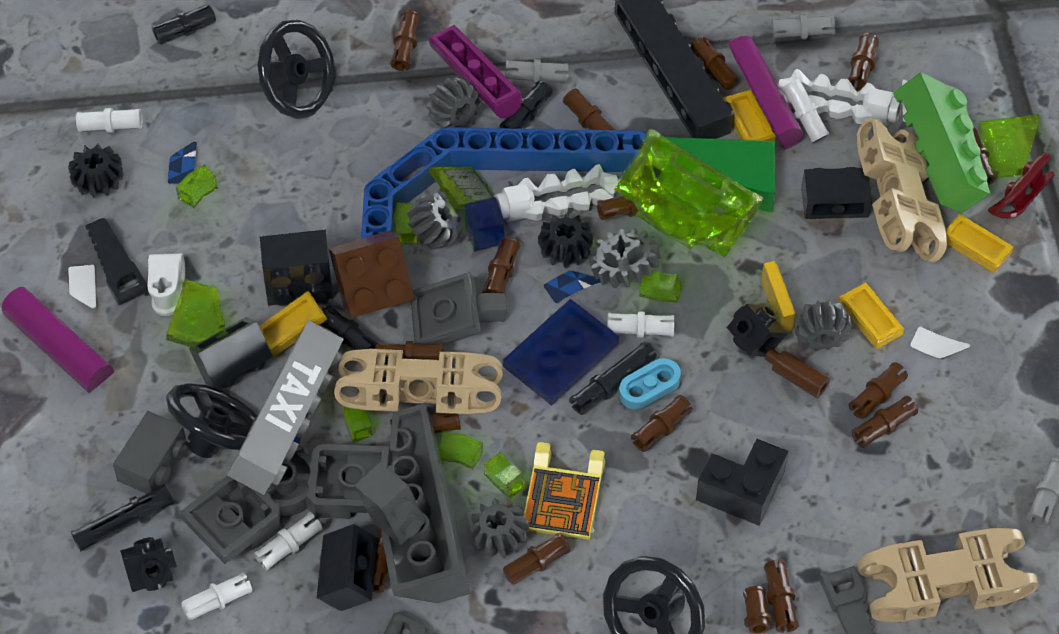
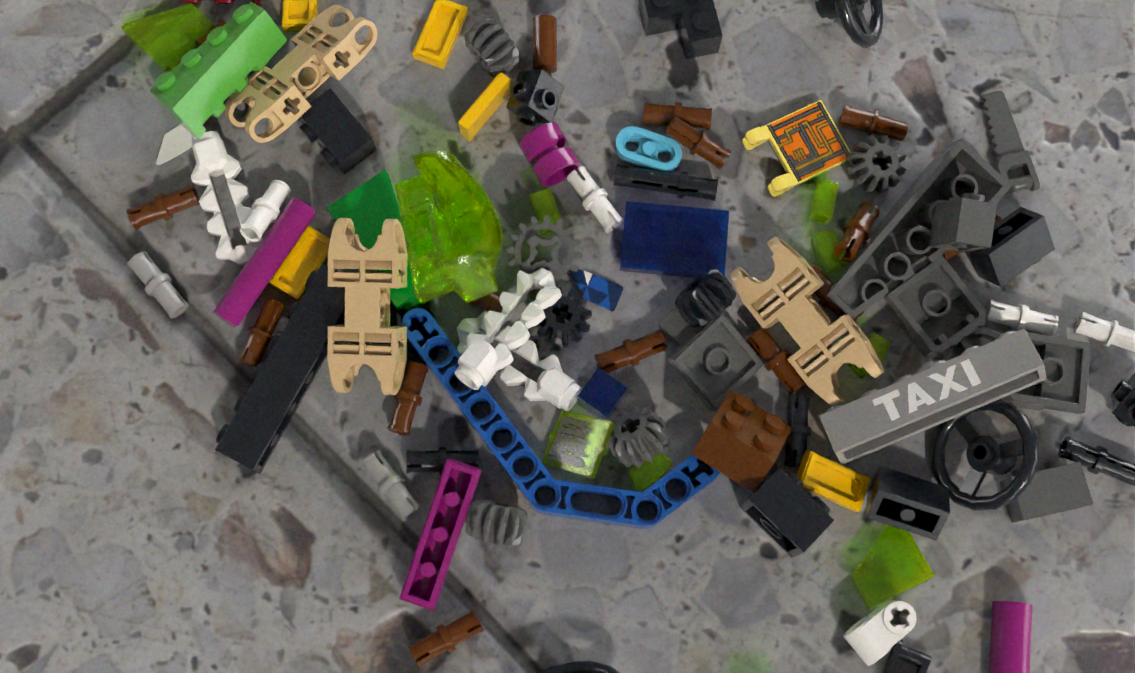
camera: 130 degrees left, 20 degrees up
none -> tan piece [327,218,408,395]
none -> white sword [455,268,562,390]
none -> magenta wheel [519,122,580,187]
none -> reddish brown axle [665,117,731,169]
none -> black gear [675,269,737,328]
none -> reddish brown pin [834,202,880,262]

